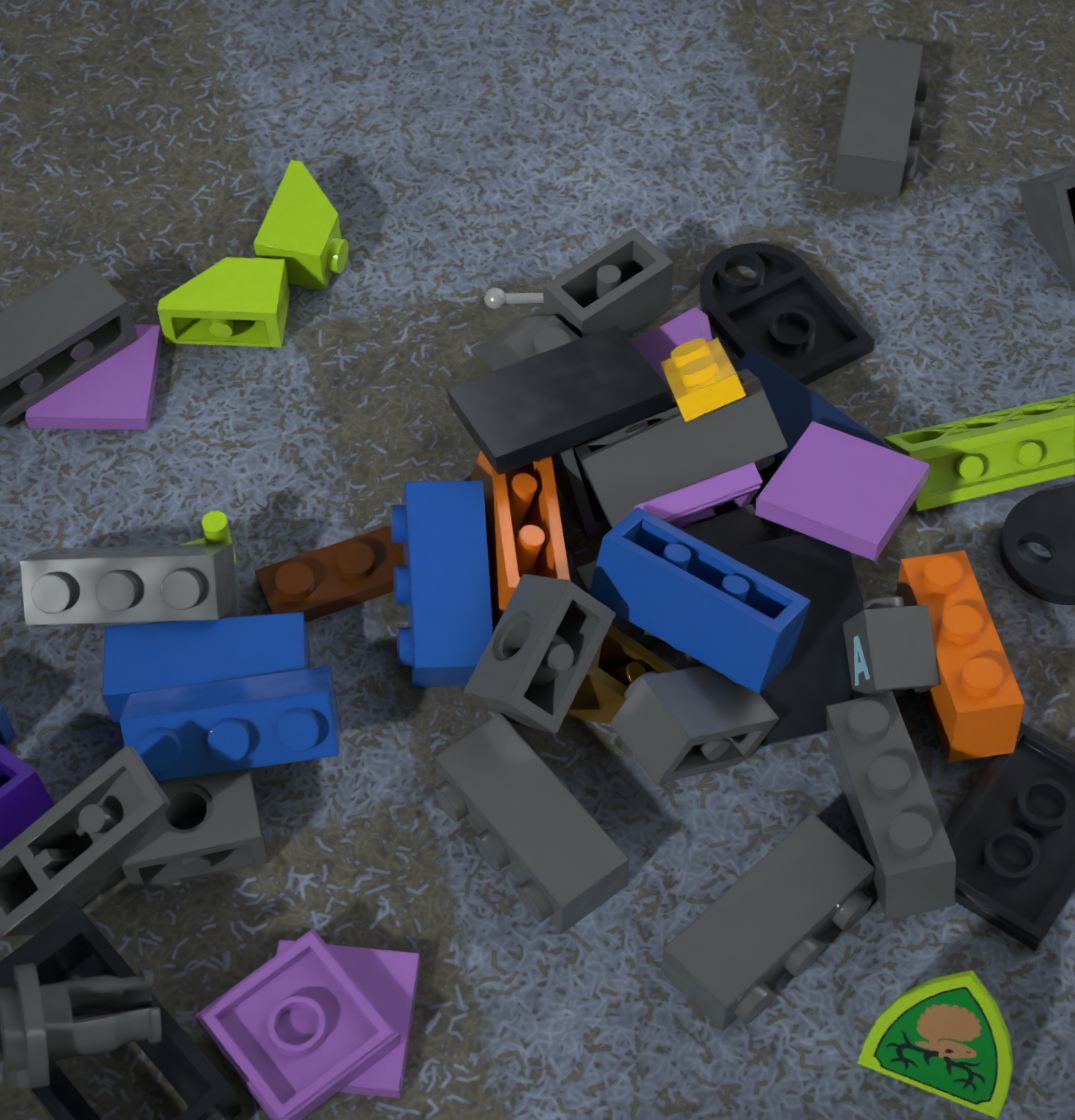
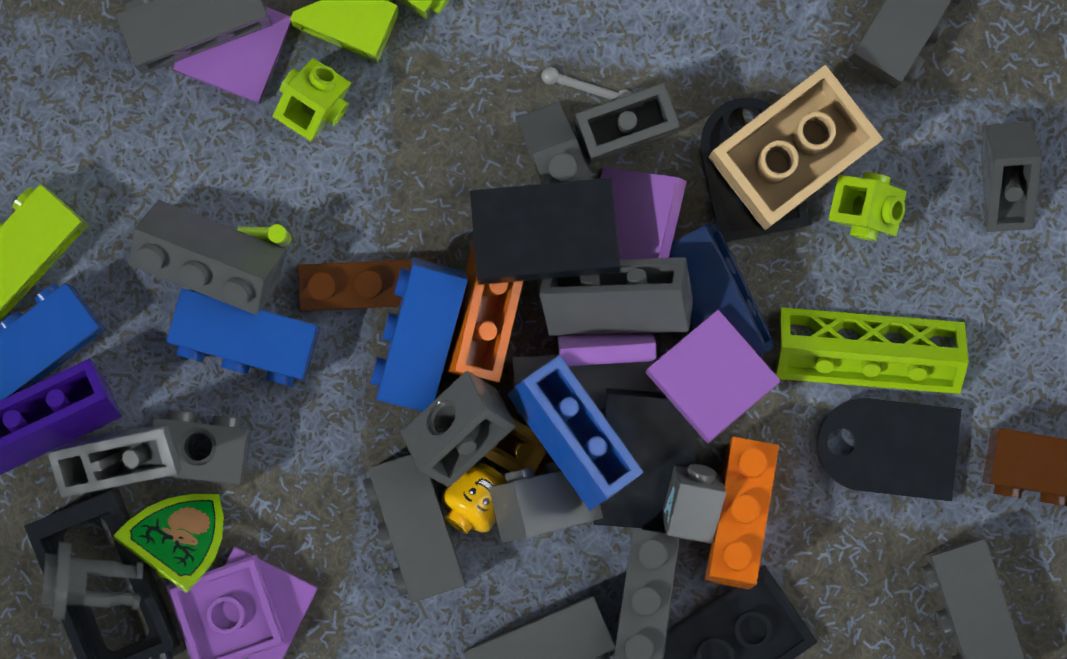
camera: 15 degrees right, 30 degrees up
blue brick [119,666,341,781] -> none
yellow plate [660,337,746,422] -> none
none -> shield [113,494,224,593]
none -> lime brick [272,58,351,142]
none -> yellow head [442,463,506,534]
none -> tan brick [708,64,883,230]
none -> lime brick [828,172,907,241]

